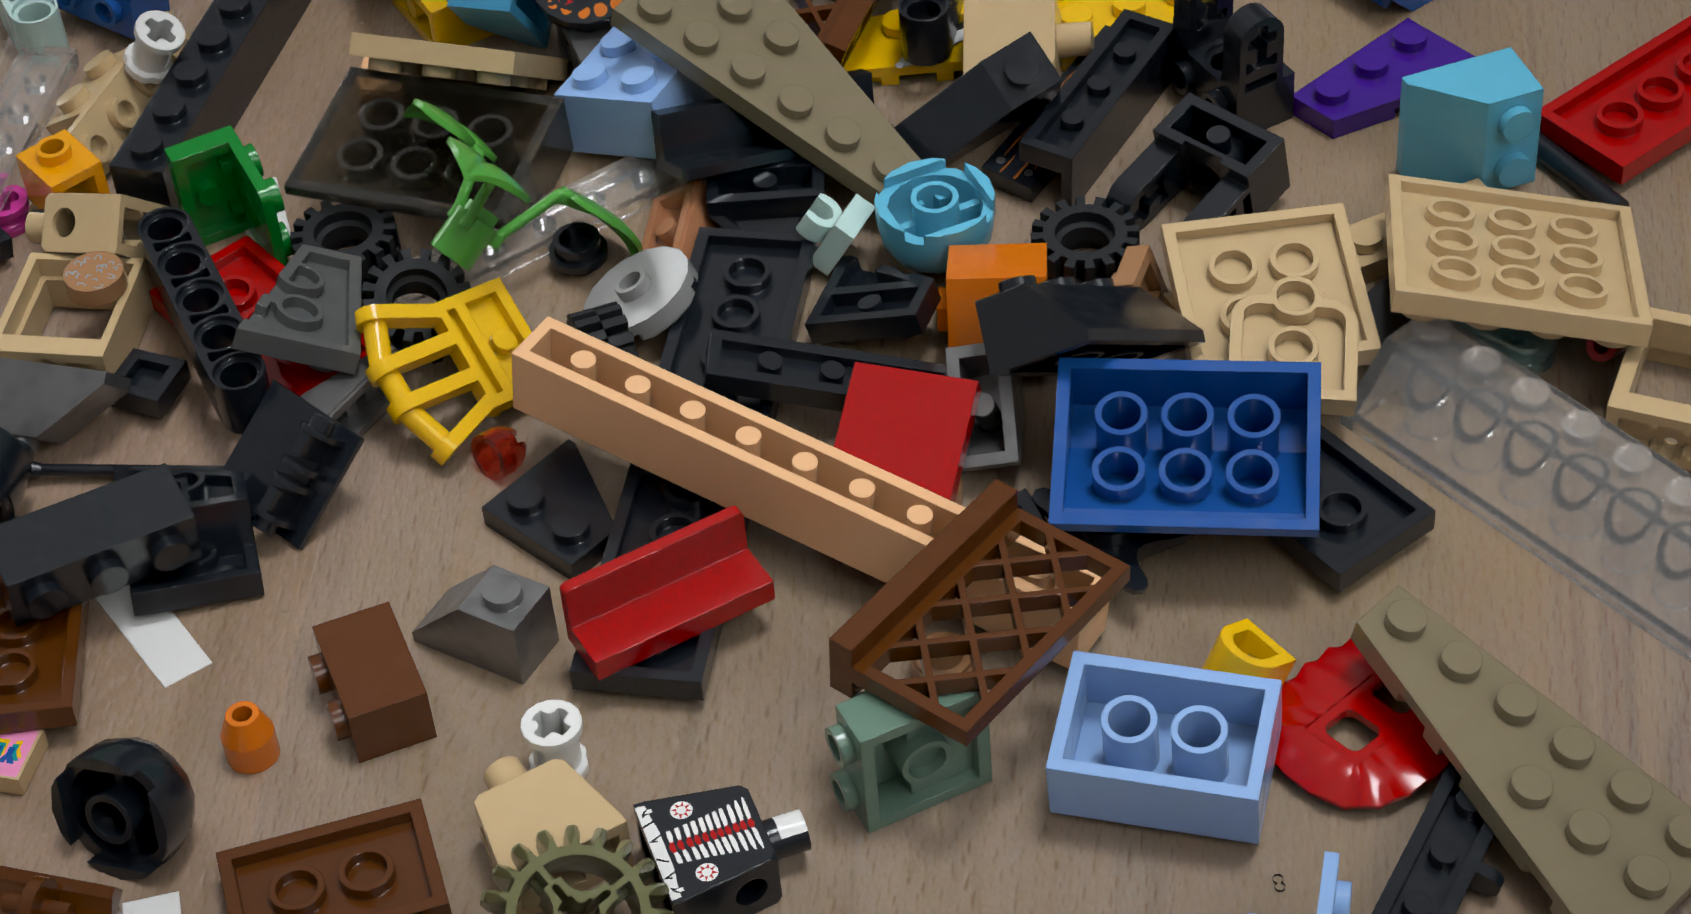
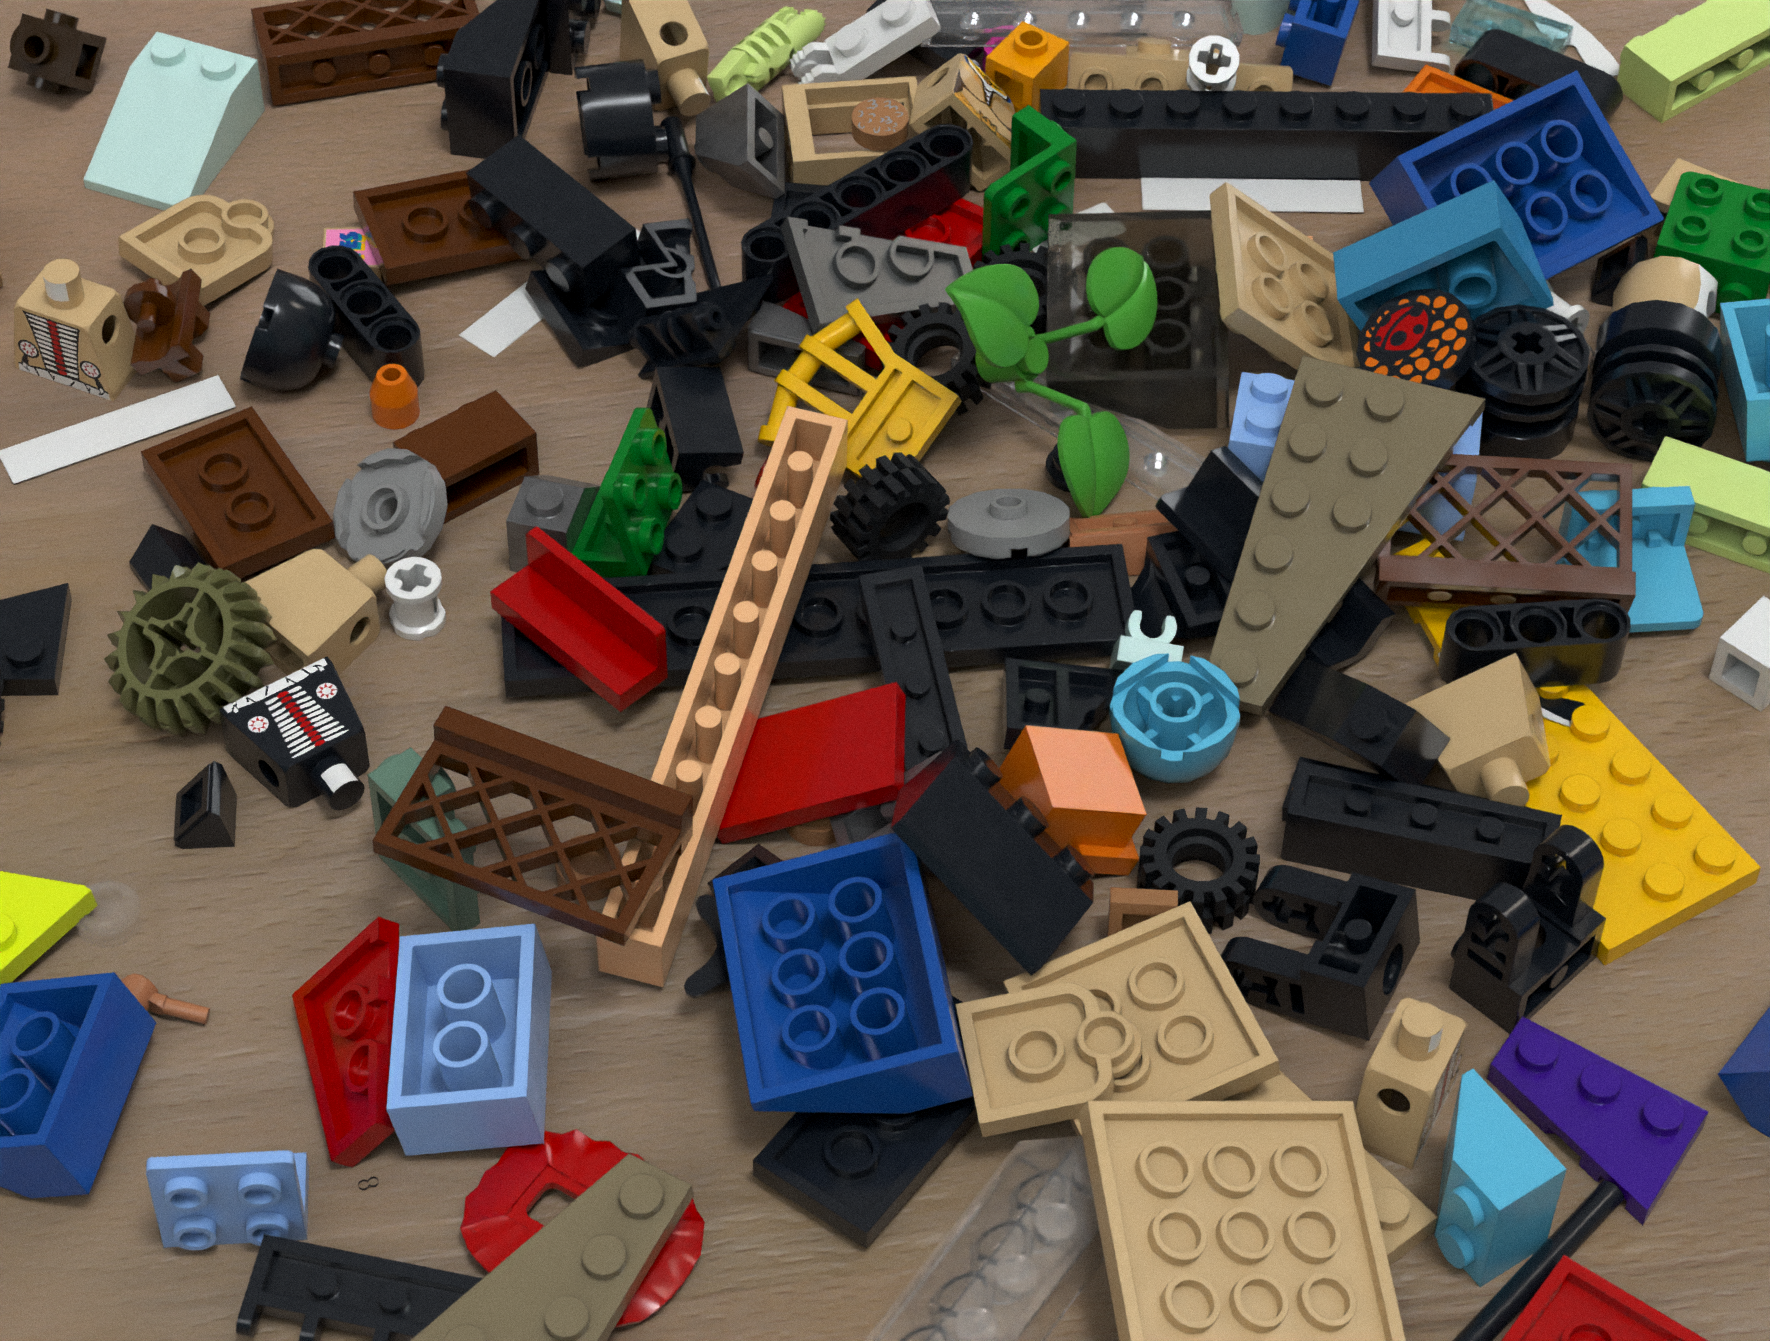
camera: 70 degrees right, 5 degrees up
yellow plate [1201,618,1297,686] -> none
none -> red wing [292,916,399,1168]
none -> black beam [308,245,425,387]
none -> light grey plate [333,448,448,570]
none -> green bracket [572,407,682,578]
none -> black hinge [646,367,744,491]
none -> white sticker [1141,178,1364,213]
none -> tan torso [1355,997,1468,1169]

